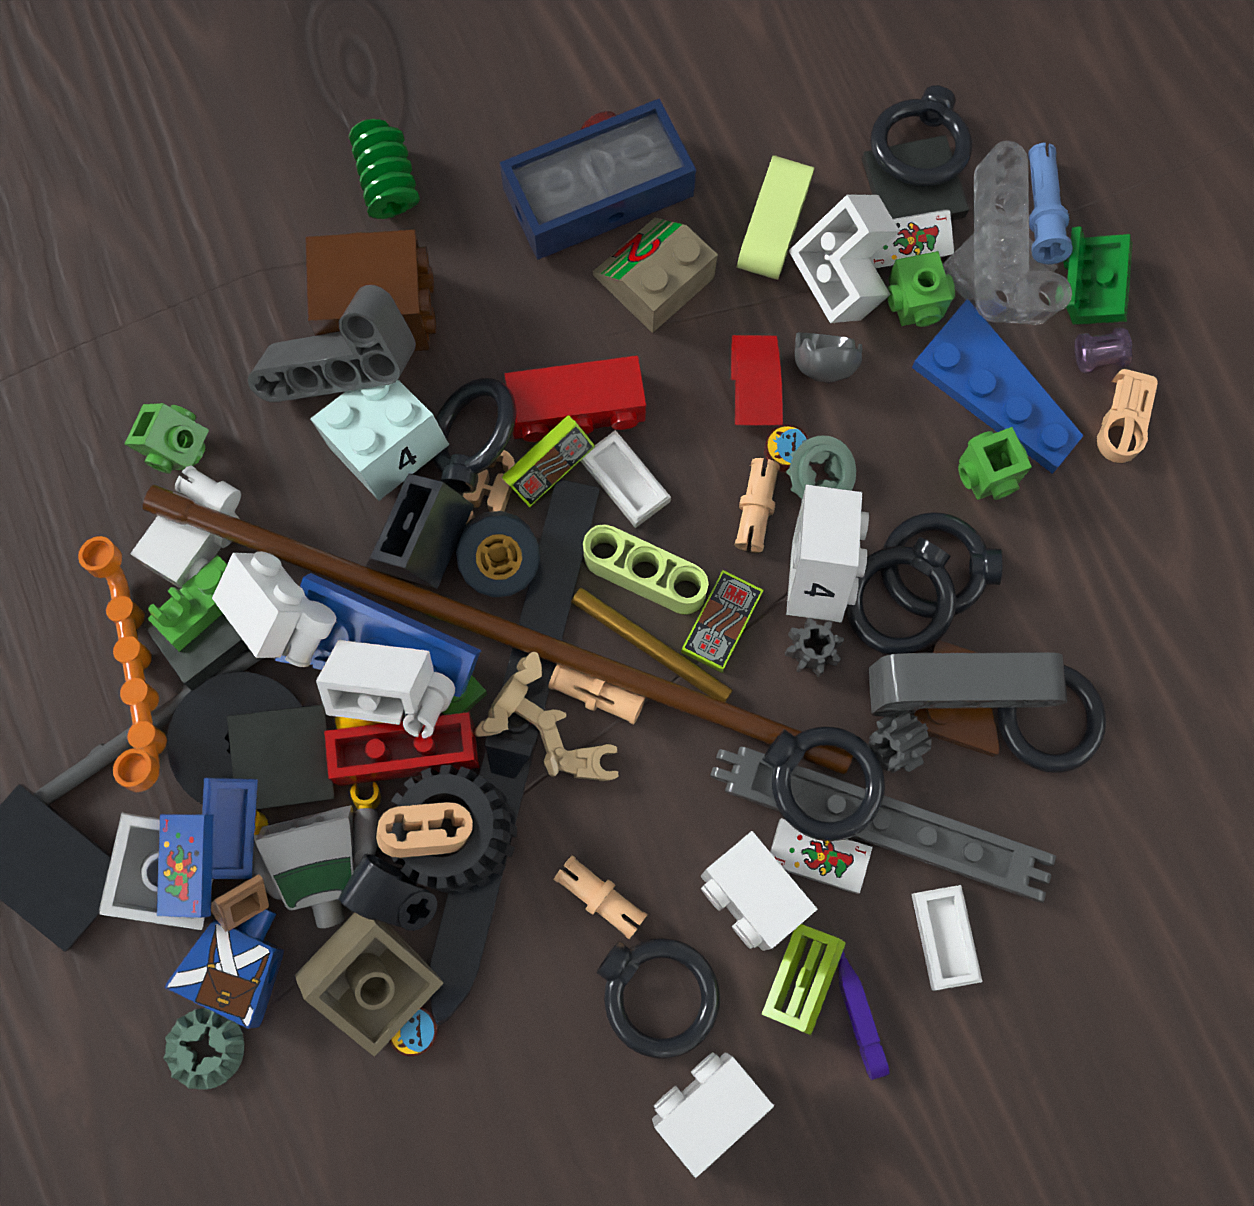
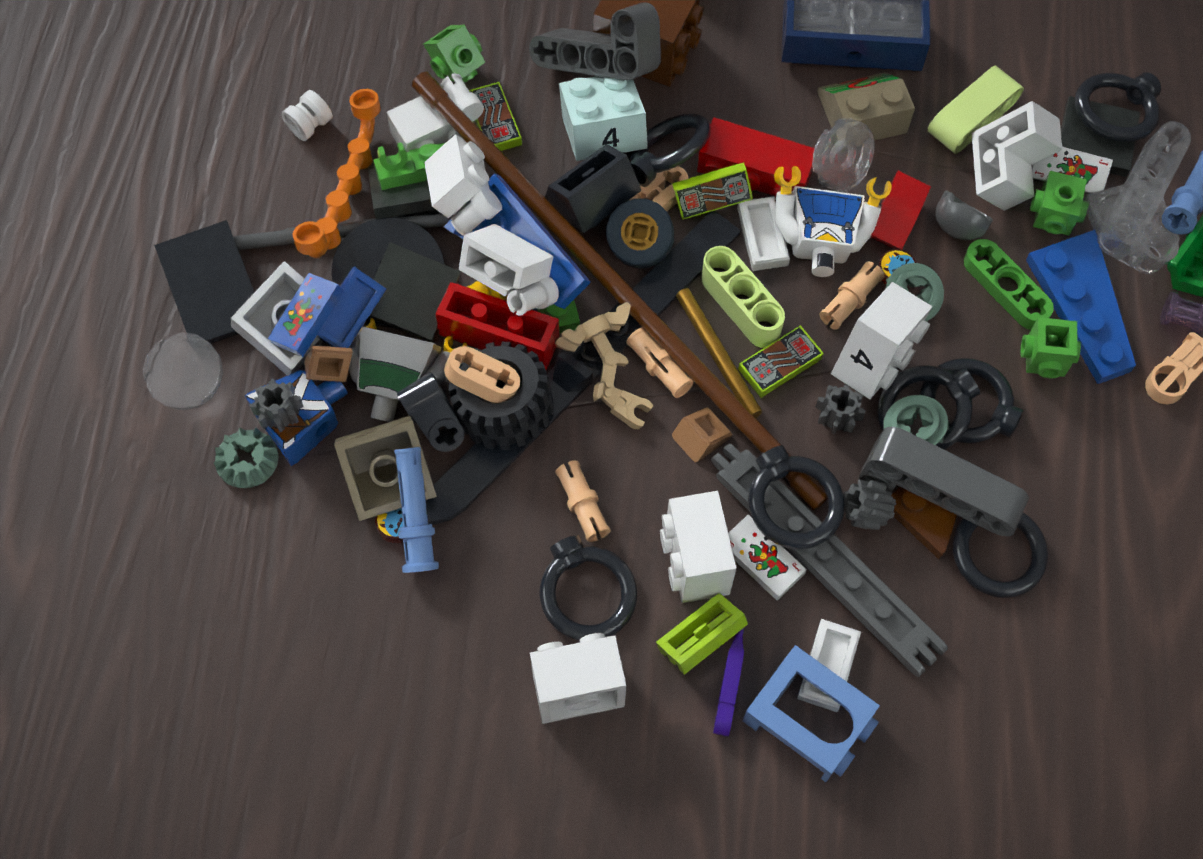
camera: 30 degrees right, 10 degrees down
none -> clear tile [143,332,223,411]
none -> dark grey gear [250,379,304,432]
none -> white wheel [281,90,333,141]
none -> medium blue pin [394,447,439,573]
none -> tile [469,82,522,151]
none -> medium nougat slope [672,407,733,462]
none -> medium blue panel [743,645,880,782]
none -> torso [774,166,892,277]
none -> clear tile [812,118,875,192]
none -> sand green gear [884,395,949,445]
none -> bright green beam [964,239,1054,330]

